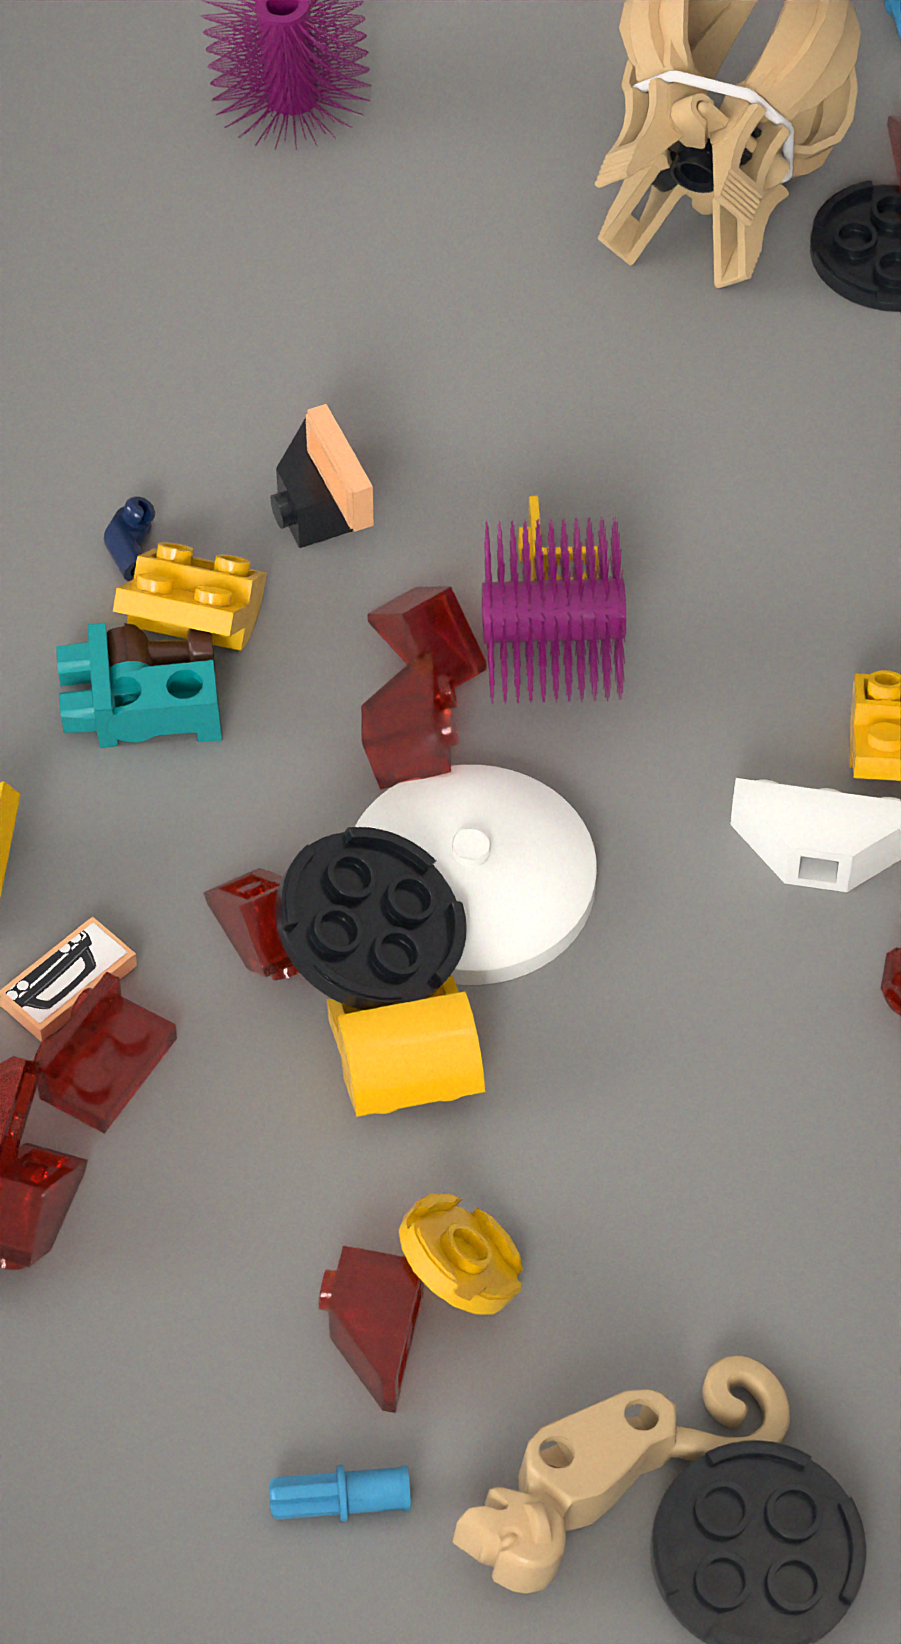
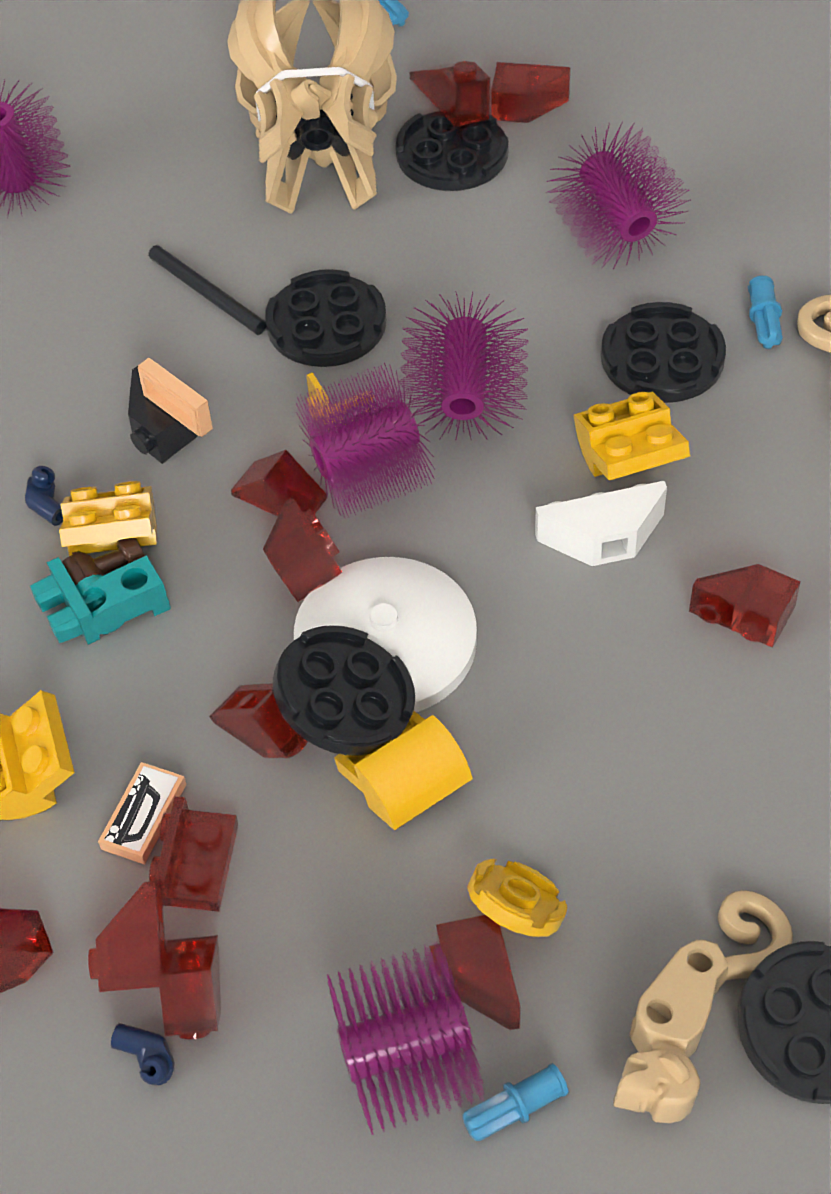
camera: 20 degrees left, 0 degrees up
none -> black bar [149,245,266,335]
none -> black tile [265,269,387,367]
none -> magenta piece [327,941,485,1135]
none -> magenta piece [399,291,529,440]

